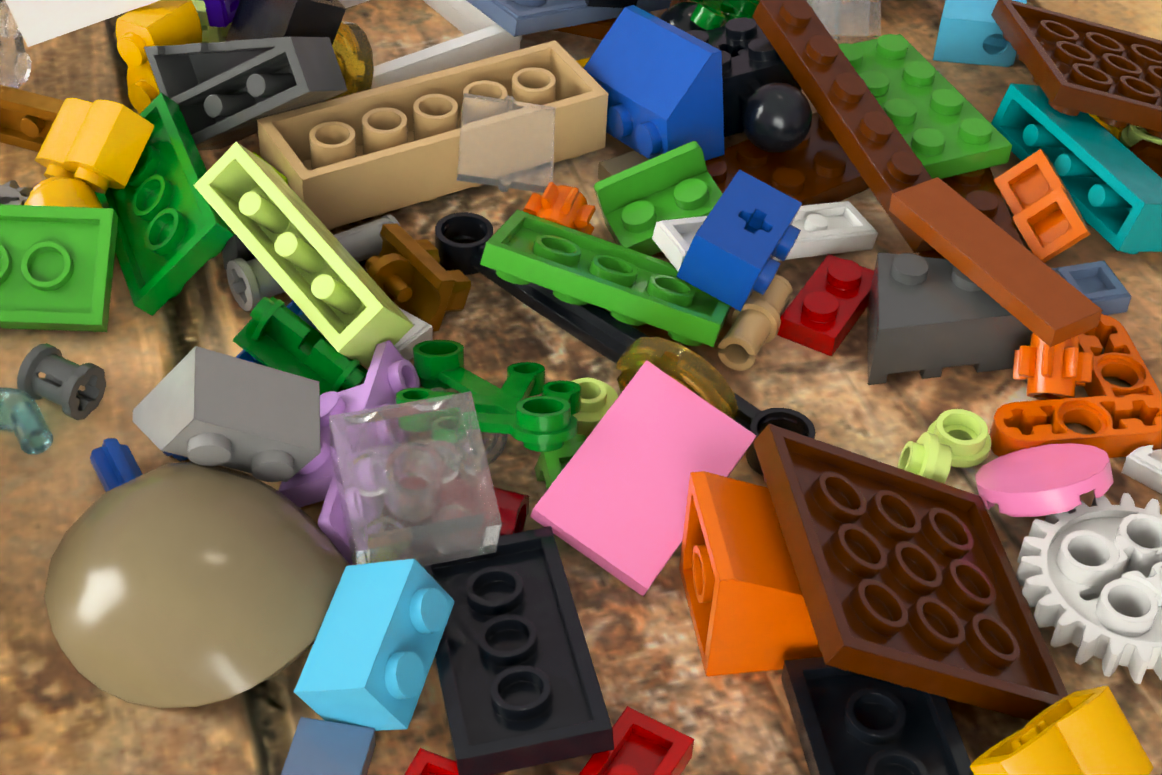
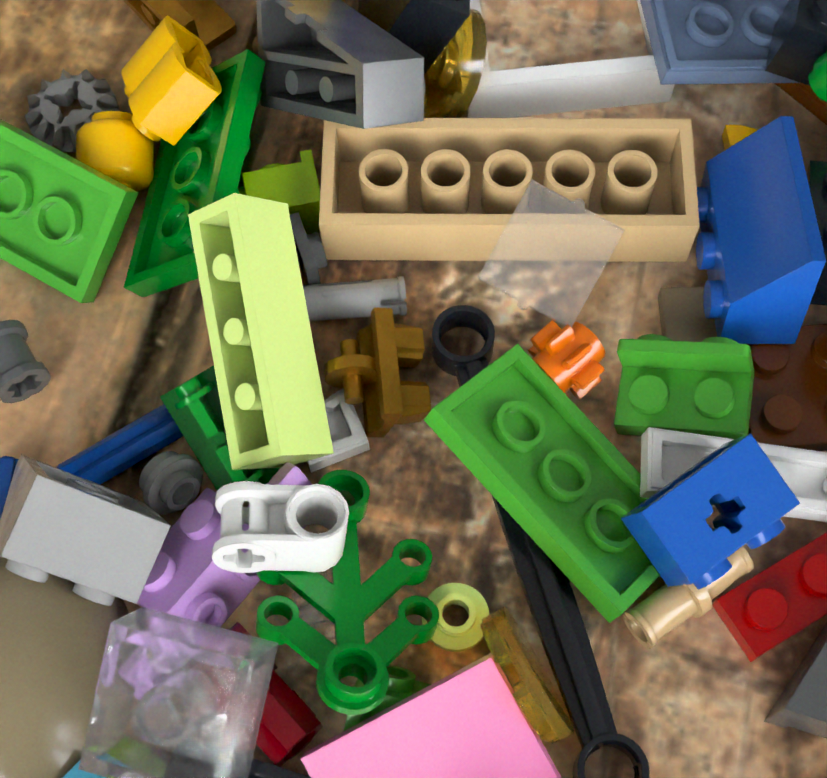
camera: 35 degrees right, 25 degrees up
none -> white piece [212,481,349,573]

